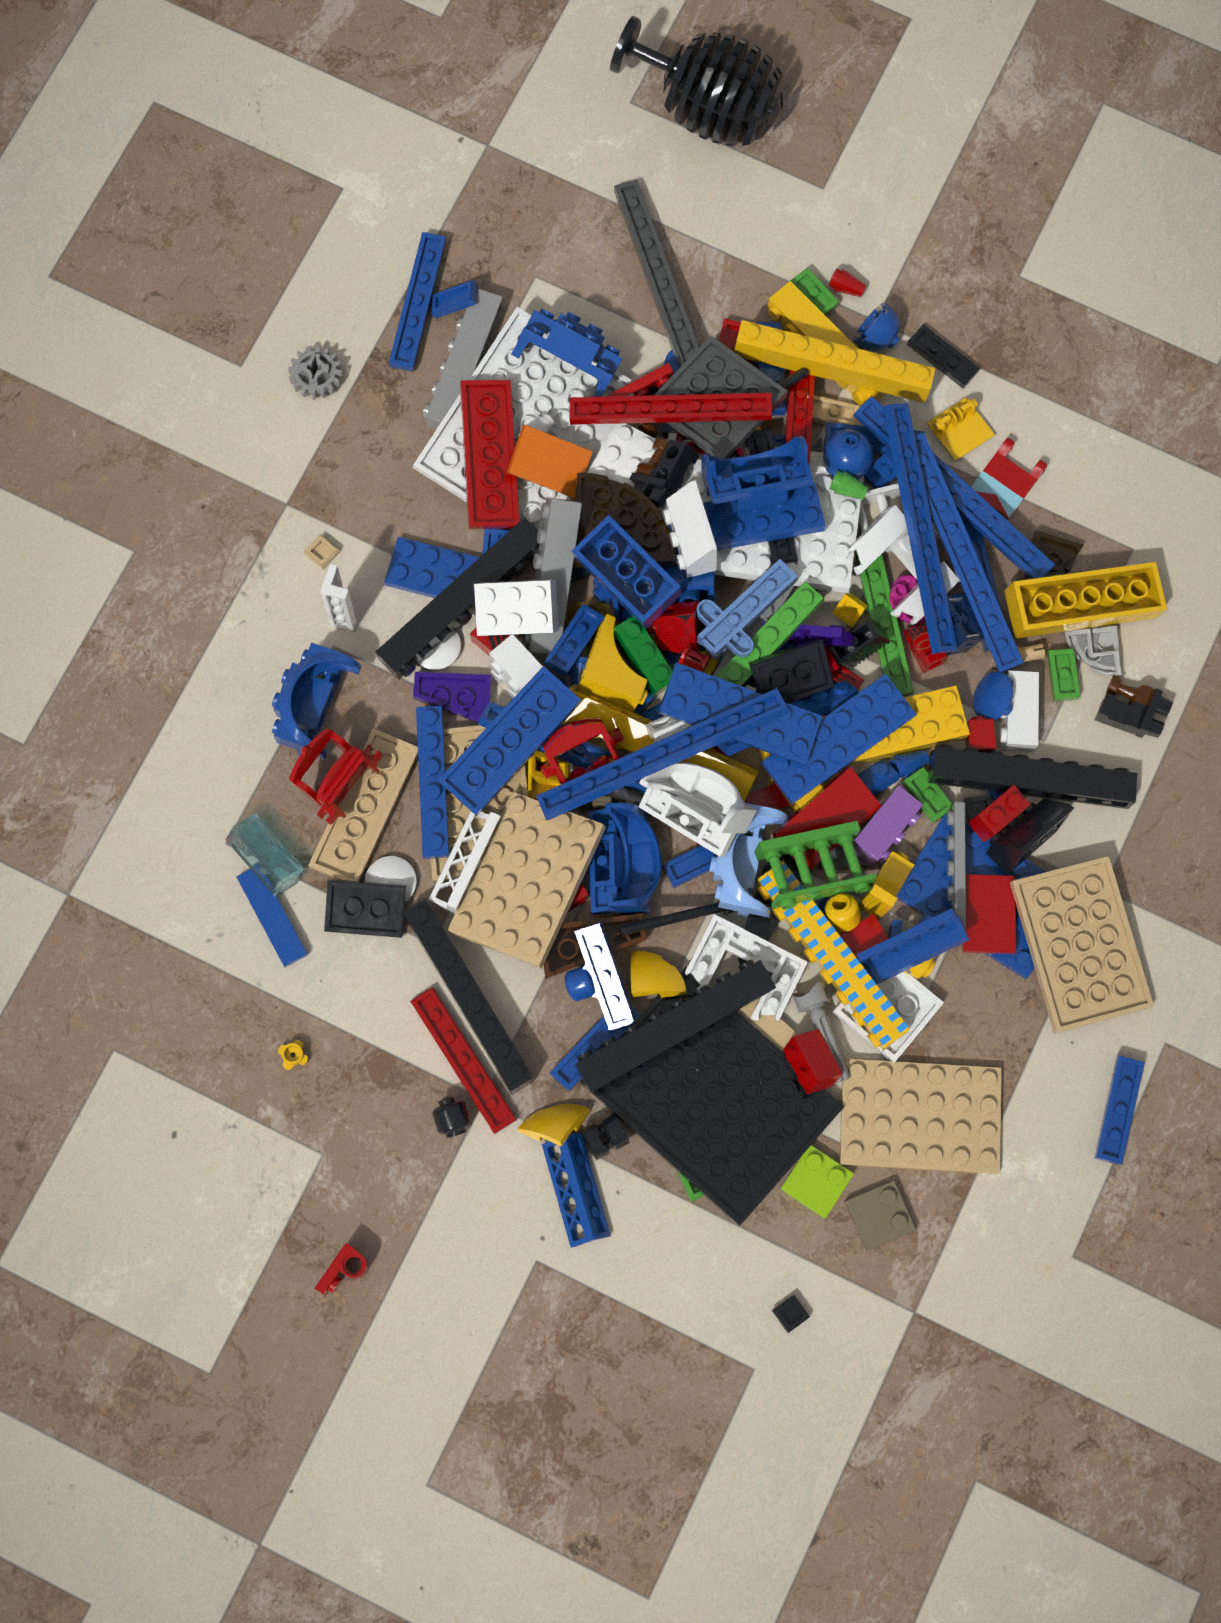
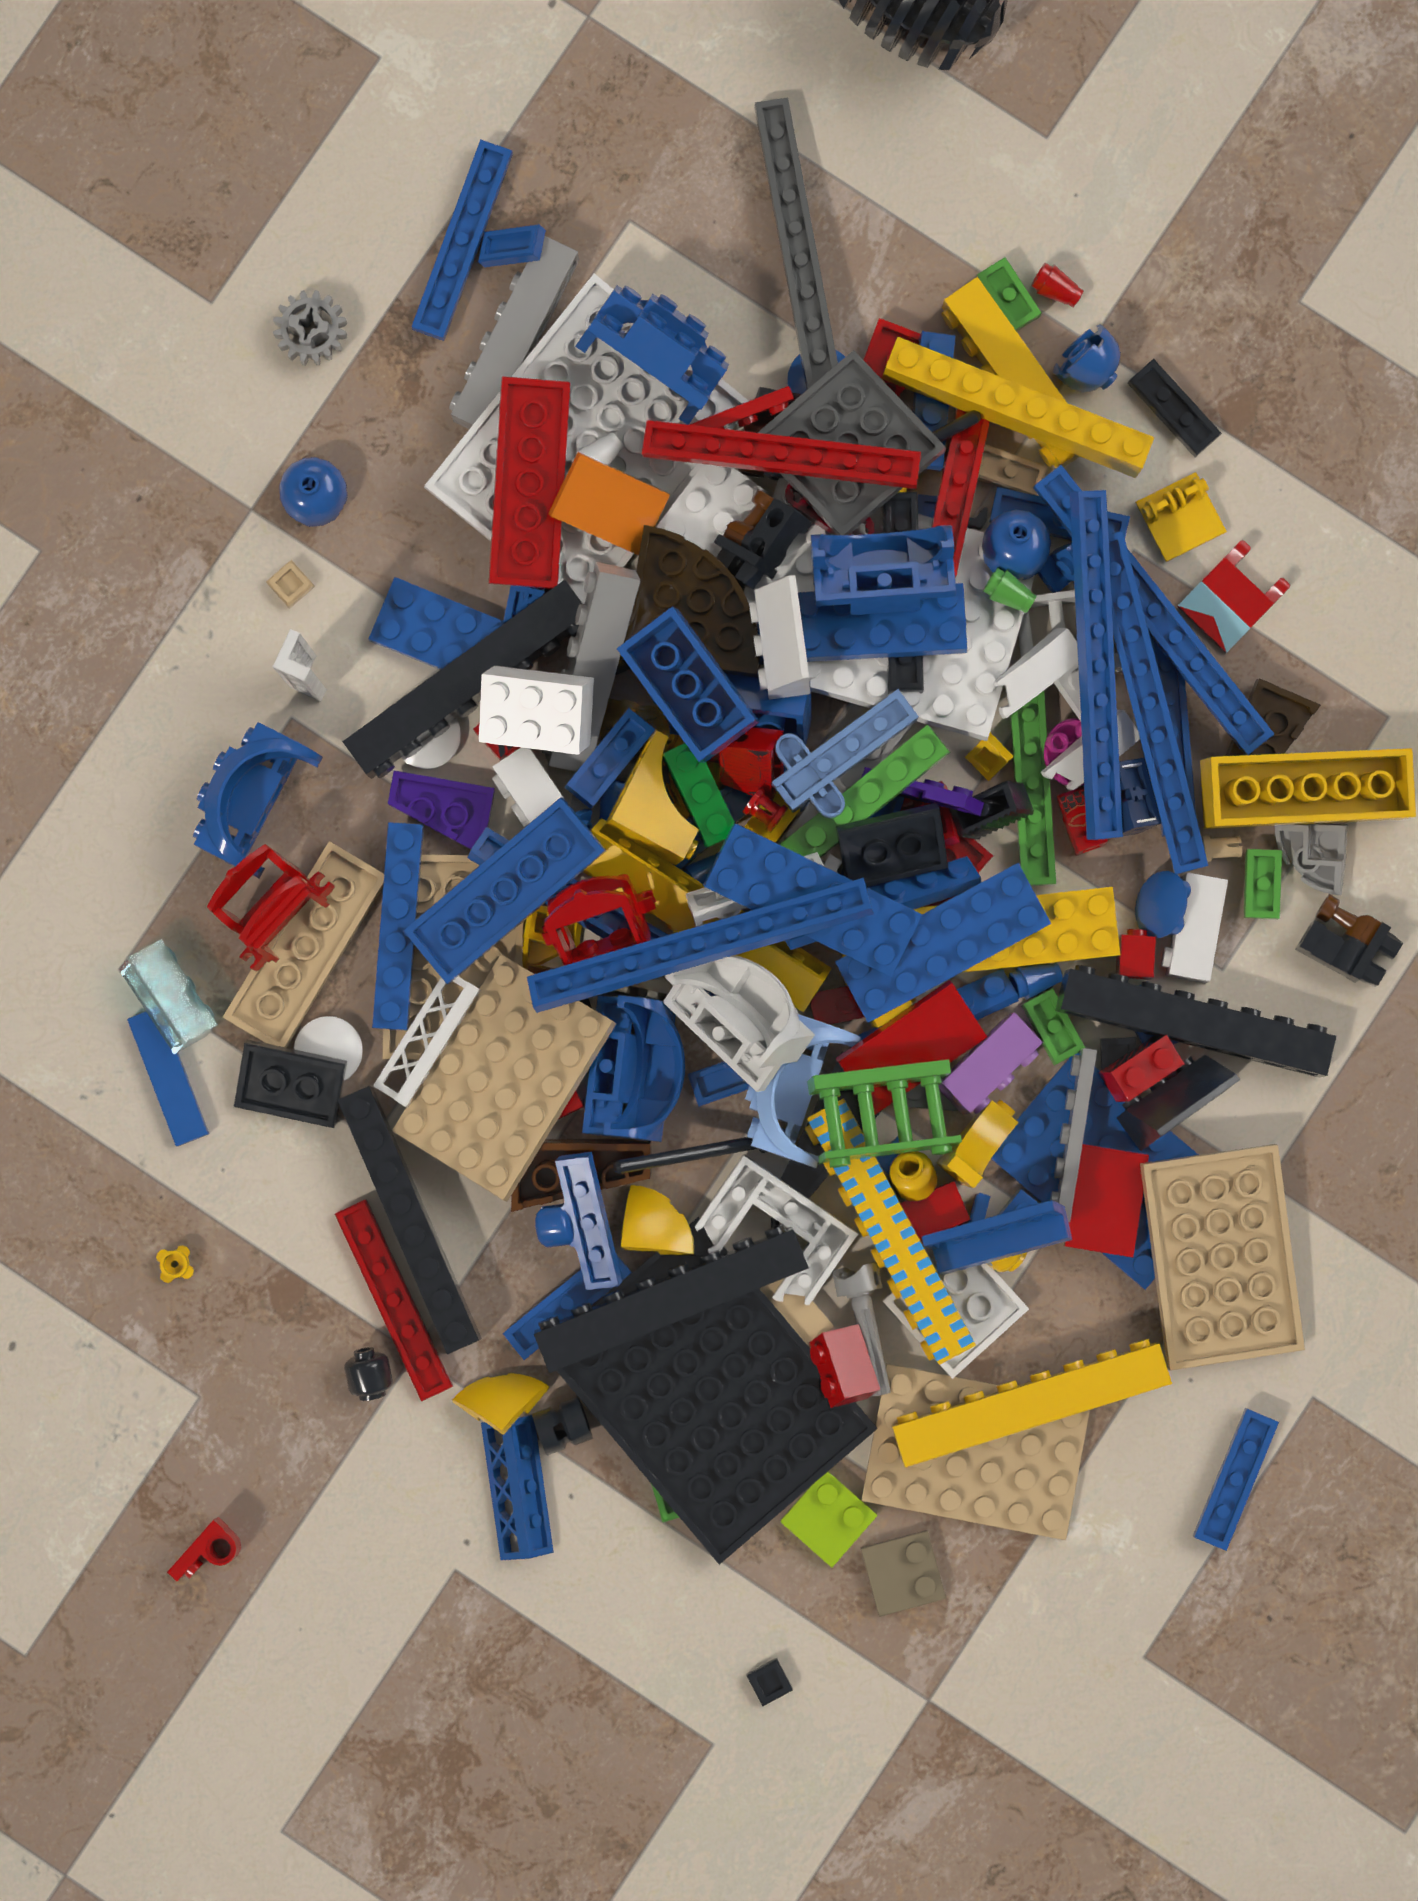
camera: 15 degrees right, 10 degrees up
none -> blue cylinder [279,457,348,527]
none -> yellow brick [891,1339,1172,1467]

